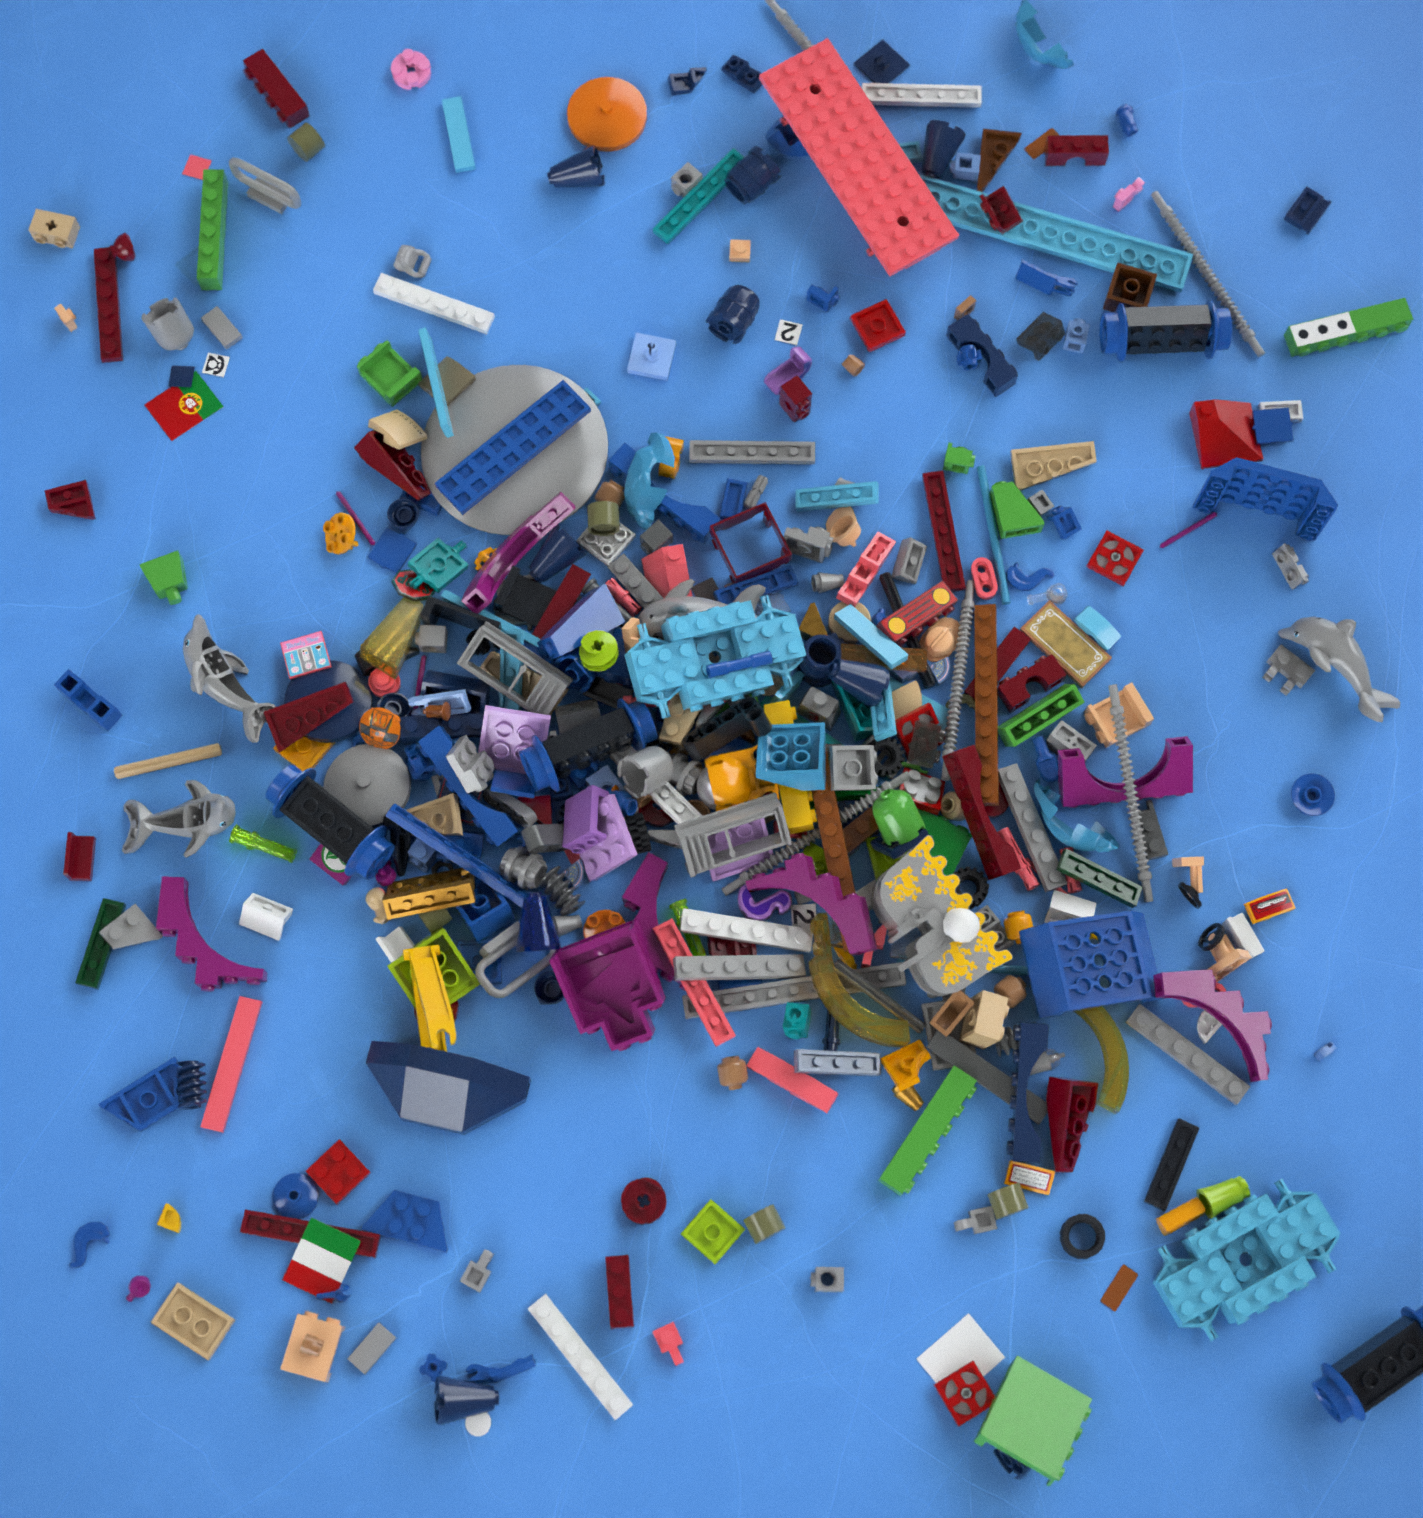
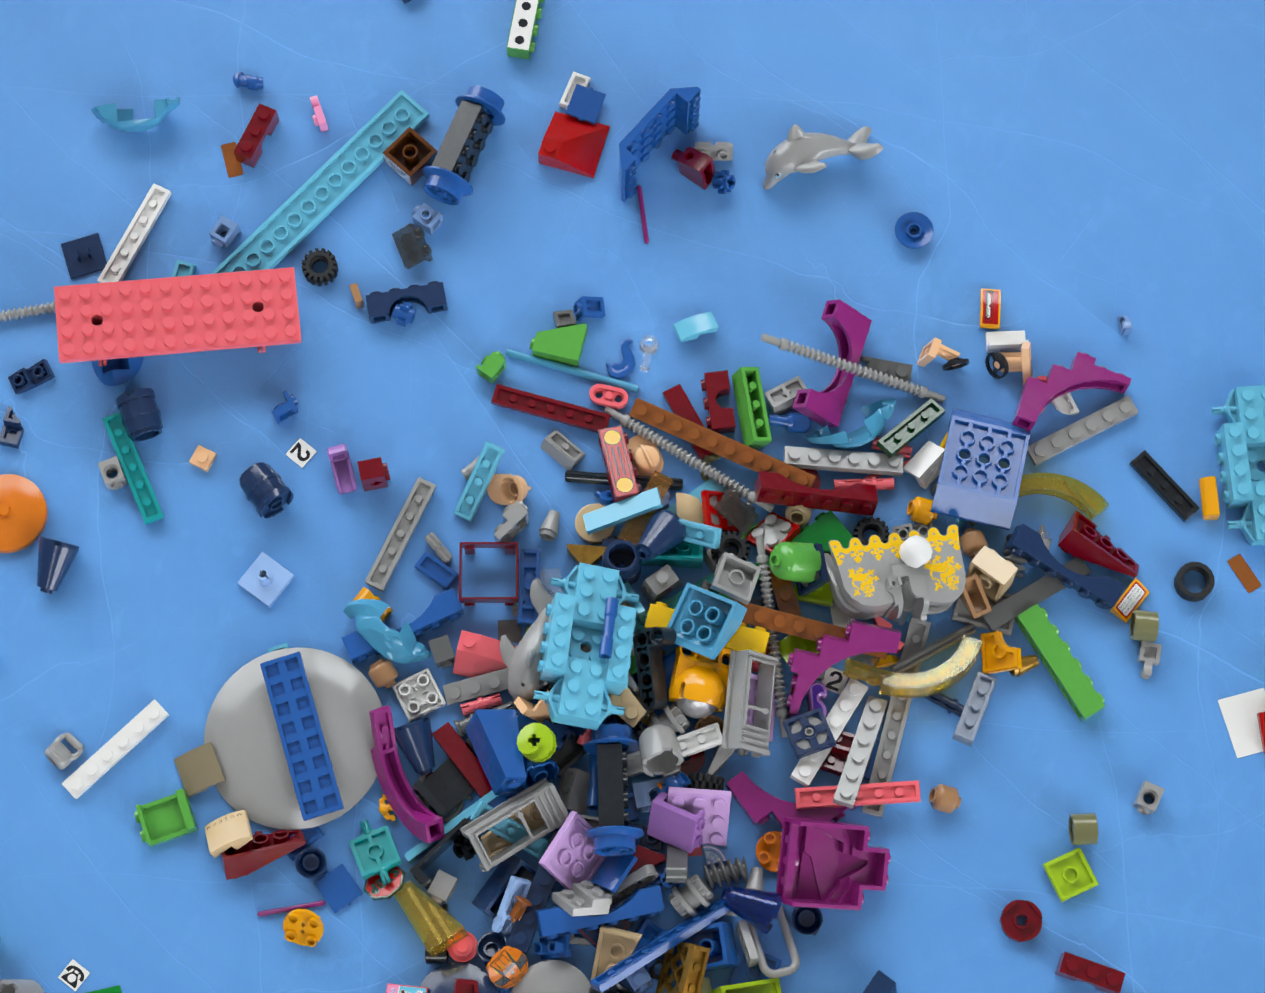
camera: 65 degrees left, 0 degrees up
light grey tile [201,306,243,350] -> none
magenta axle [412,654,427,711] -> none
medium azure tile [418,327,454,438] -> none
olive piece [587,501,620,536] -> none
coral plate [652,1321,684,1366] -> none
clear neon green pin [669,898,707,956] -> none
coral slope [746,1047,839,1113] -> none
teal brick [782,1002,812,1039] -> none
coral slope [836,532,896,607] -> none
medium nougat hose [842,354,865,377] -> none
red plate [850,299,906,352] -> none
dark blue cone [922,120,966,179] -> none
medium blue tile [929,657,951,686] -> none
reddish brown wing [976,129,1021,192] -> none
dark red bracket [980,186,1023,234] -> none
tan wing [1010,441,1097,491] -> none
blue arm [1015,259,1078,296] -> none
pearl gold tile [1020,600,1112,688] -> none
light nougat panel [1084,682,1154,748] -> none
red piece [1086,530,1144,587] -> none
light grey hose [1151,191,1265,358] -> none
lime plant [1196,1176,1251,1219] -> none
light grey plate [1262,645,1315,696] -> none
none -> black tyre [302,248,338,286]
none -> torso [671,147,716,190]
none -> blue gear [712,170,736,194]
none -> dark blue piece [782,707,836,759]

